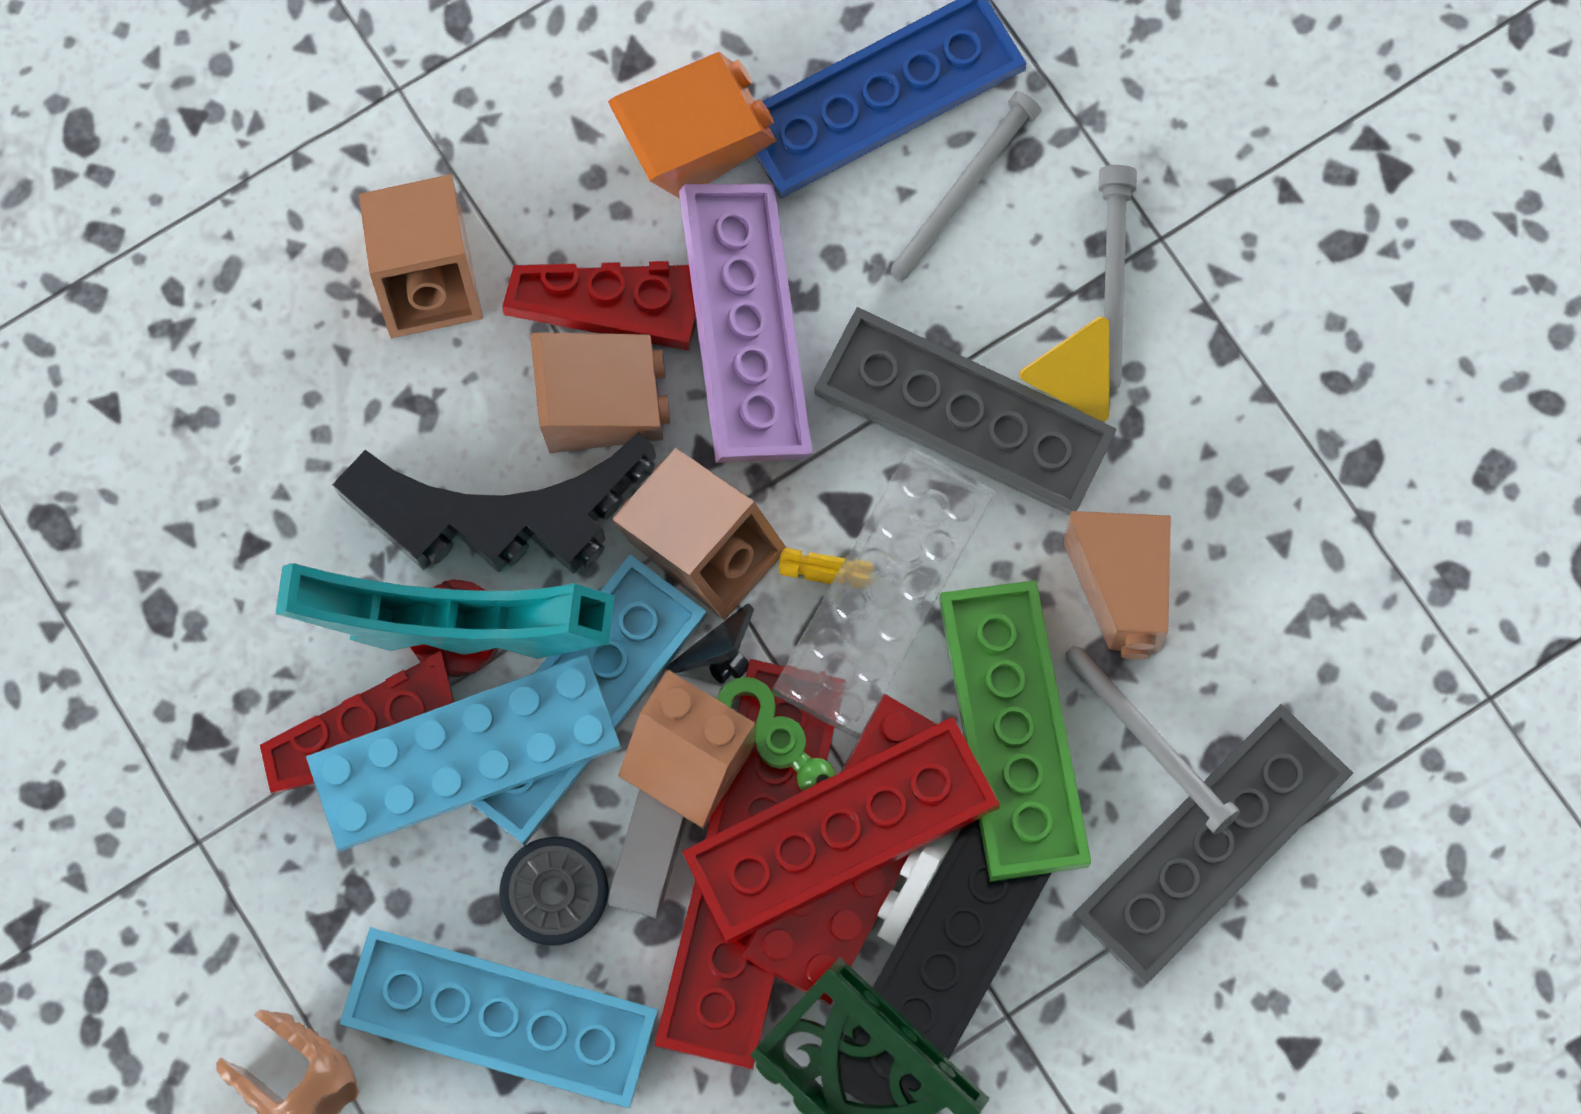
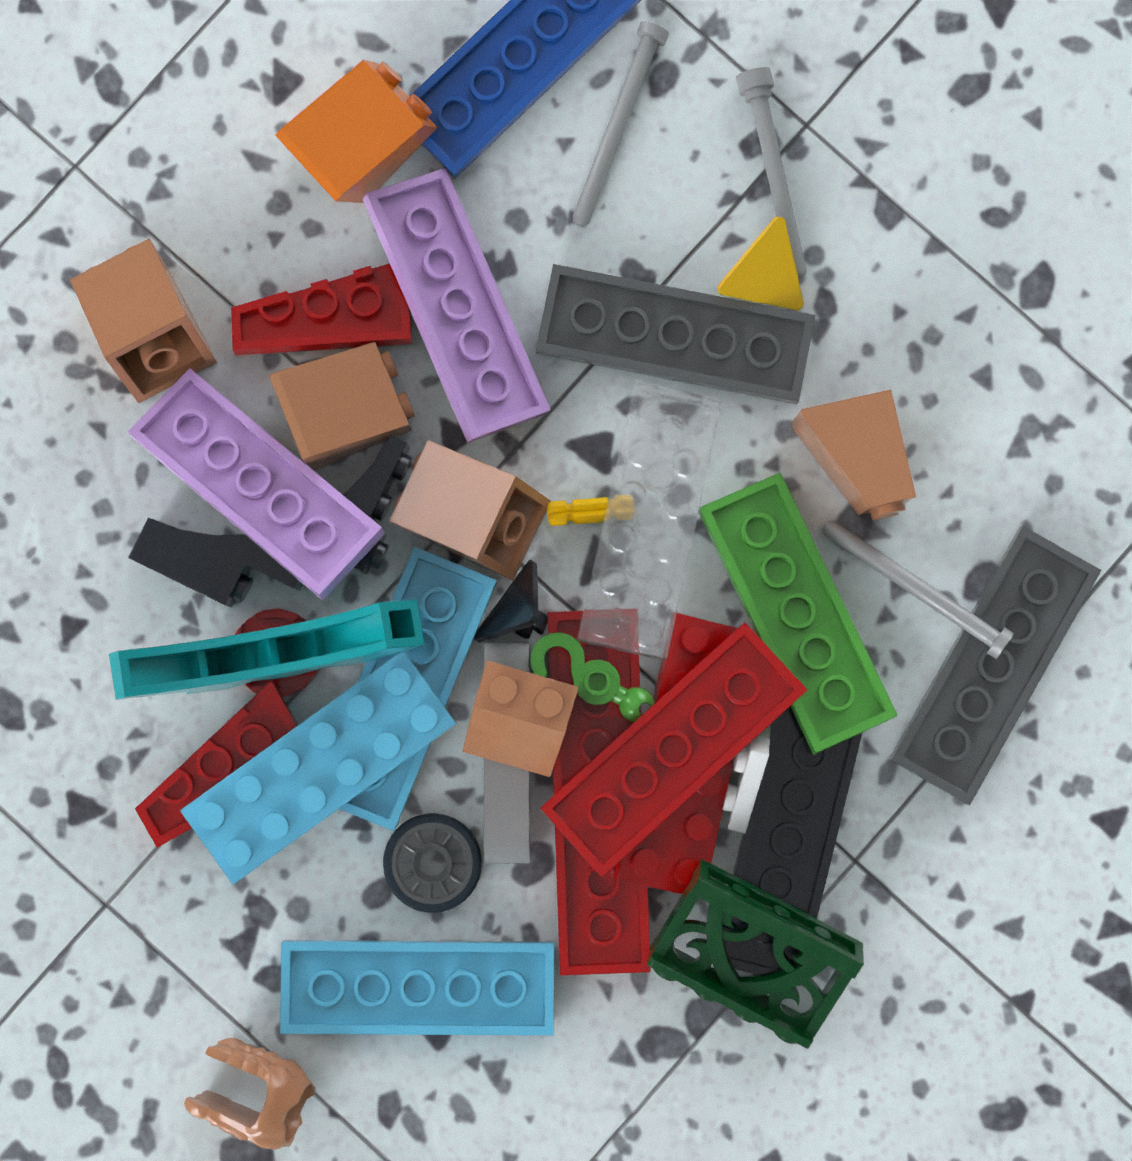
camera: 20 degrees left, 10 degrees up
none -> lavender plate [128,368,385,600]

